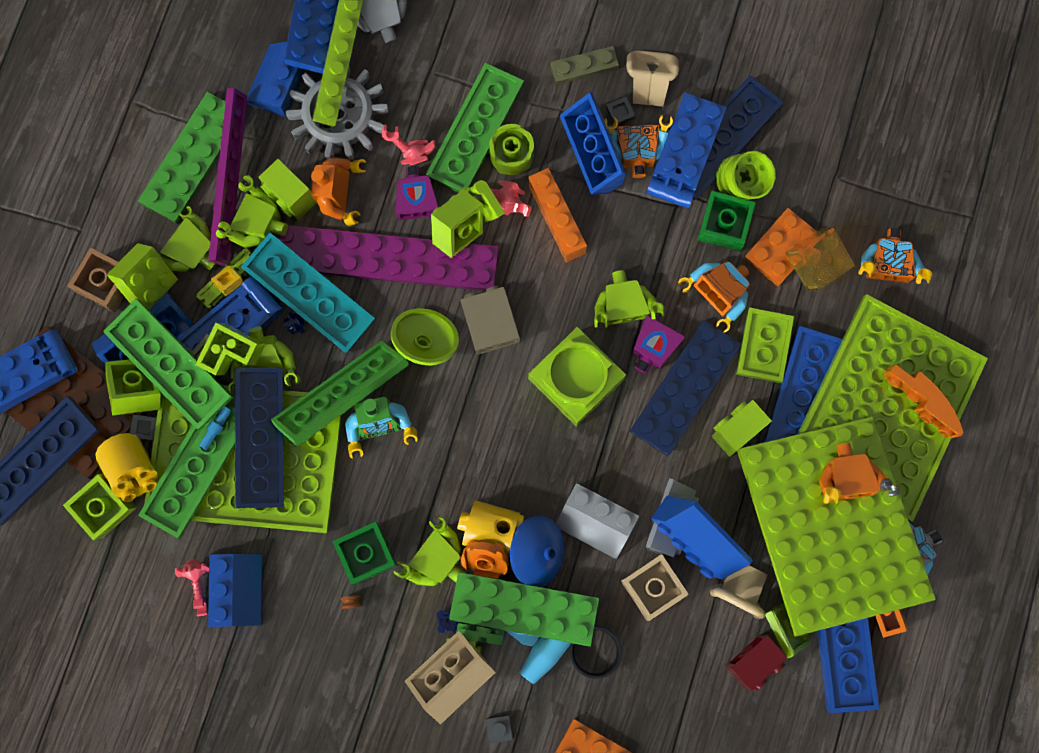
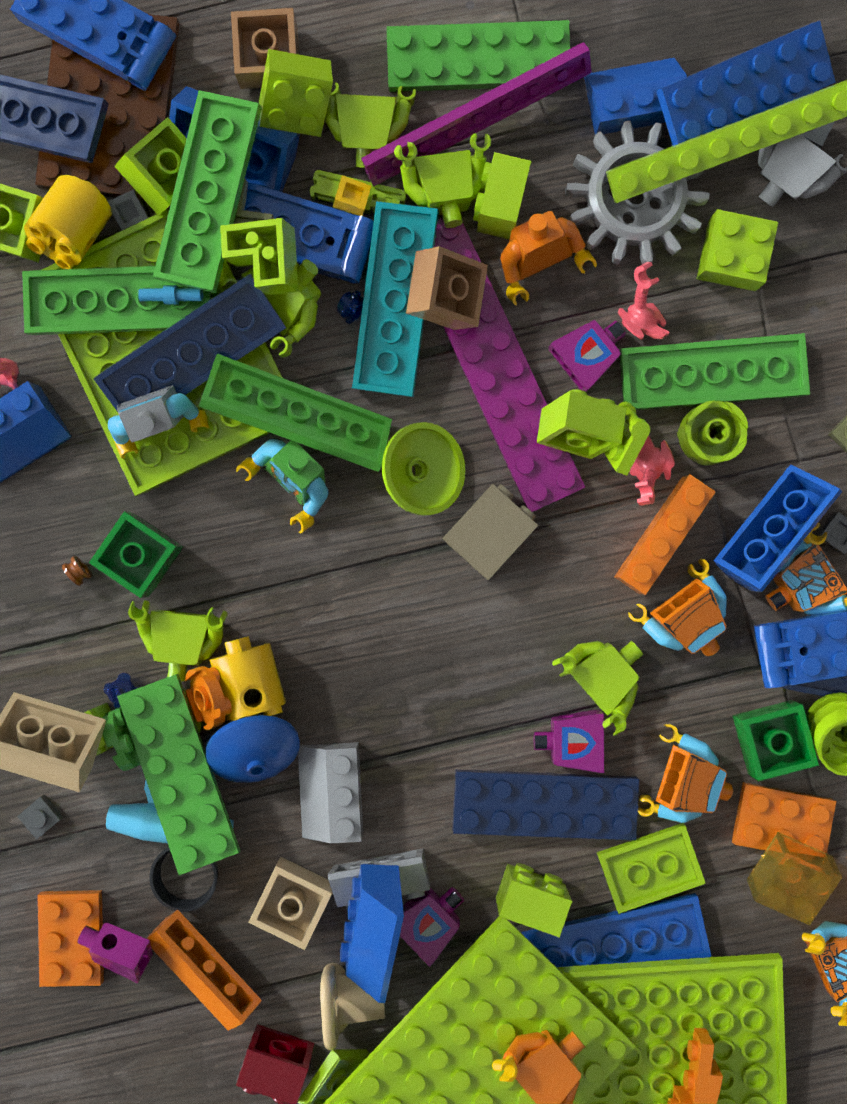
camera: 55 degrees right, 10 degrees up
lime container [528,327,626,427] -> none
none -> magenta torso [77,923,153,983]
none -> torso [108,385,209,459]
none -> orange brick [146,910,262,1031]
none -> magenta torso [400,887,464,967]
none -> medium nougat brick [406,246,488,330]
none -> torso [628,559,727,656]
none -> lime brick [696,209,778,291]

